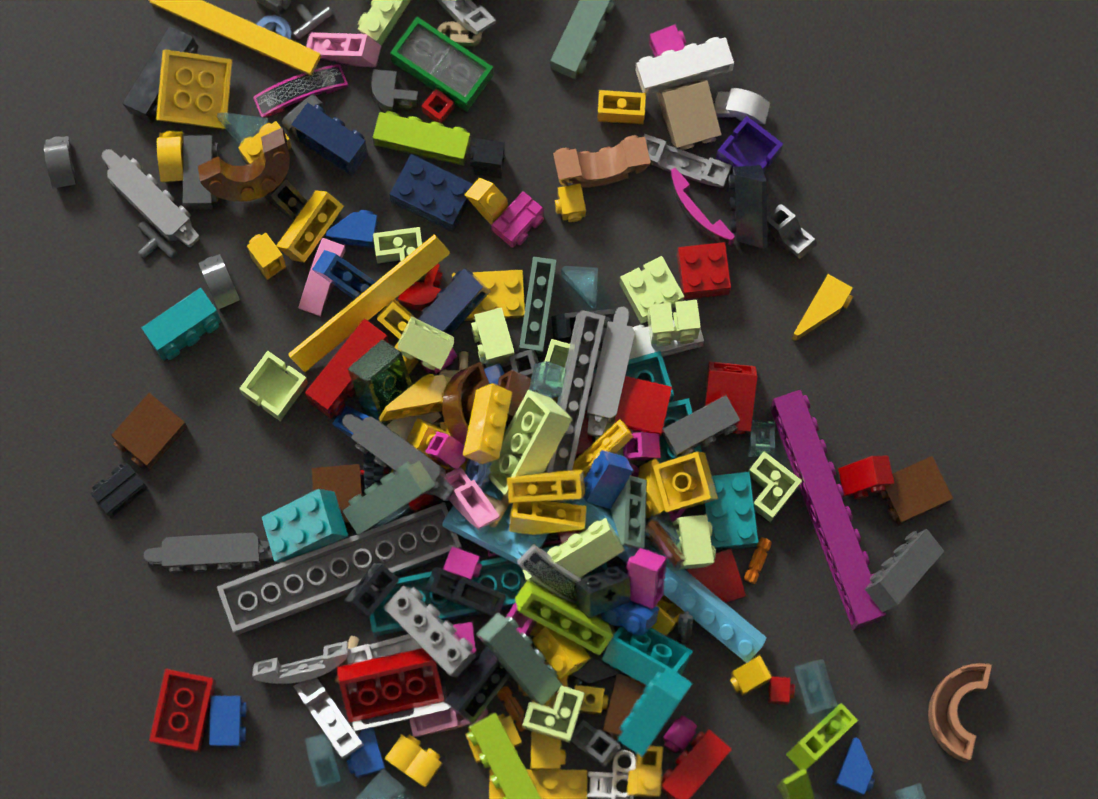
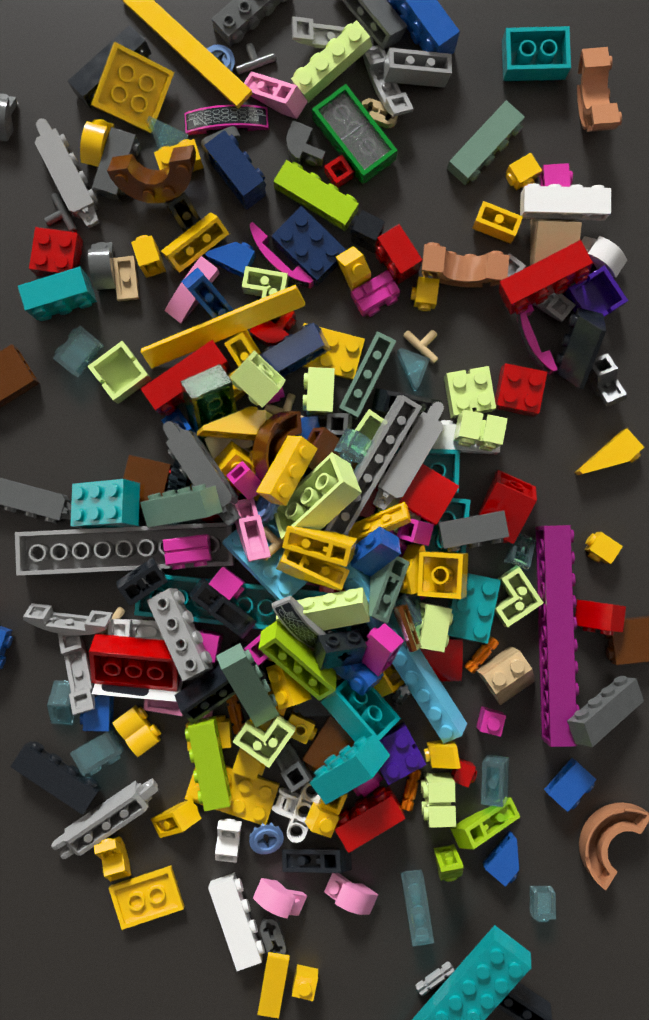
camera: 20 degrees right, 10 degrees up
none -> red brick [29,227,83,277]
none -> clear light blue brick [53,326,104,378]
none -> tan plate [113,256,140,301]
none -> dark pink brick [163,534,212,570]
none -> dark pink slope [250,222,314,288]
none -> red brick [375,224,423,285]
none -> dark purple piece [379,722,427,785]
none -> orange axle [401,769,421,811]
none -> tan piece [403,330,438,364]
none -> yellowish green piece [420,773,456,827]
none -> dark pink brick [476,706,506,737]
none -> tan slope [477,646,535,705]
none -> red brick [499,240,593,315]
none -> yellow brick [506,153,542,190]
none -> blue brick [544,758,597,812]
none -> yellow brick [584,532,623,564]

